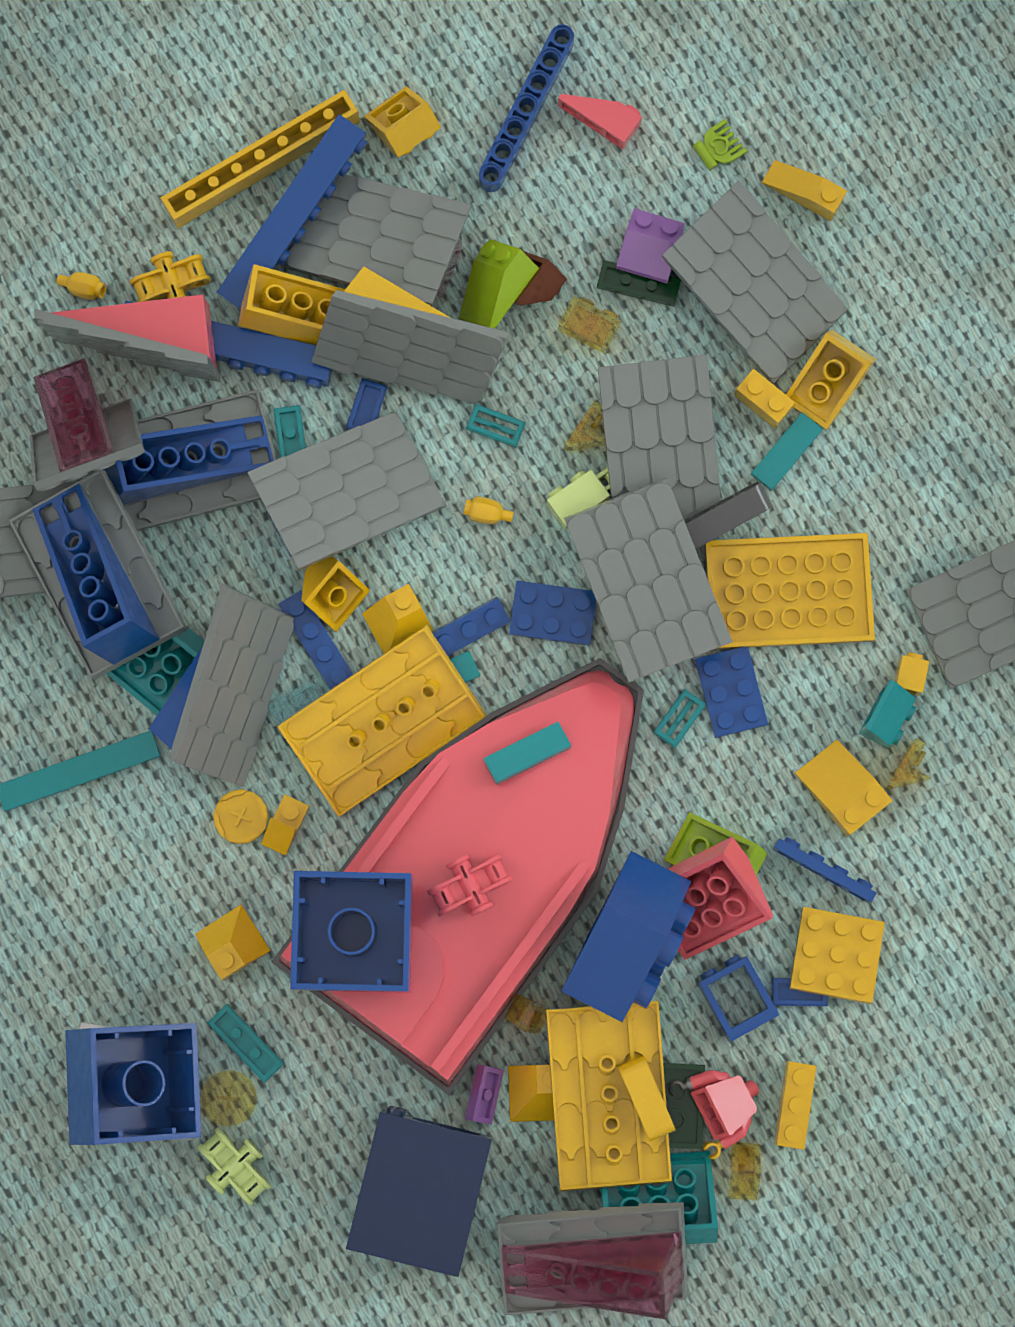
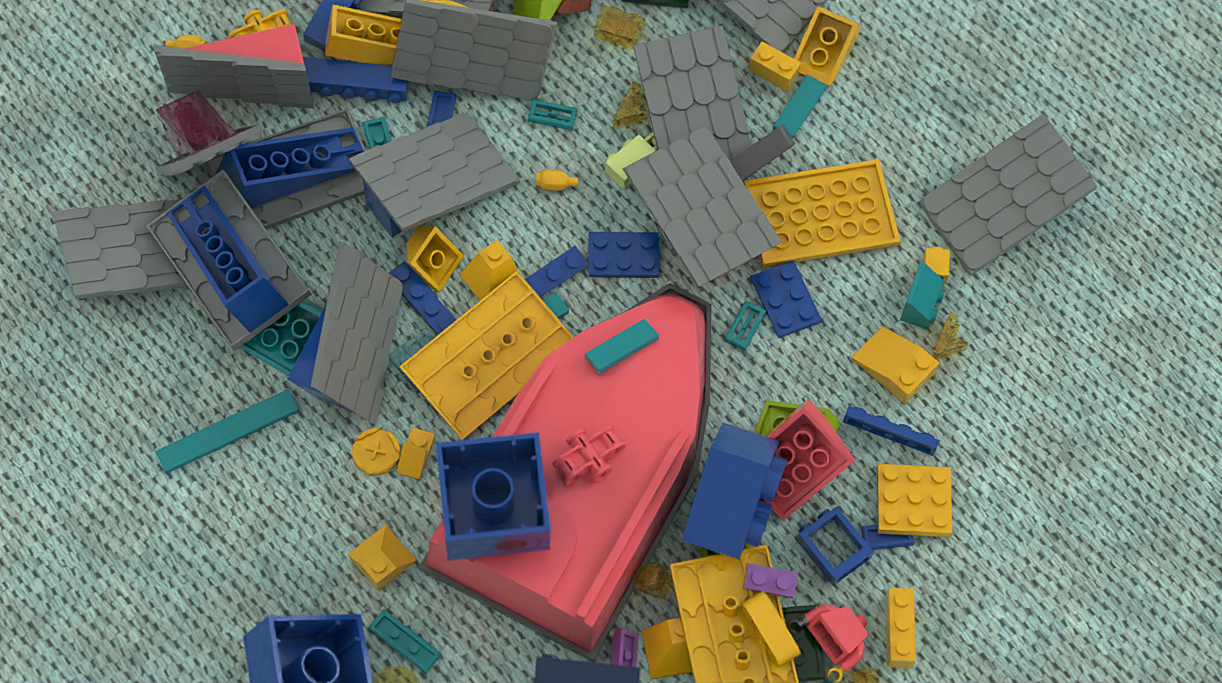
camera: 10 degrees left, 15 degrees down
none -> medium lavender plate [743,563,798,599]

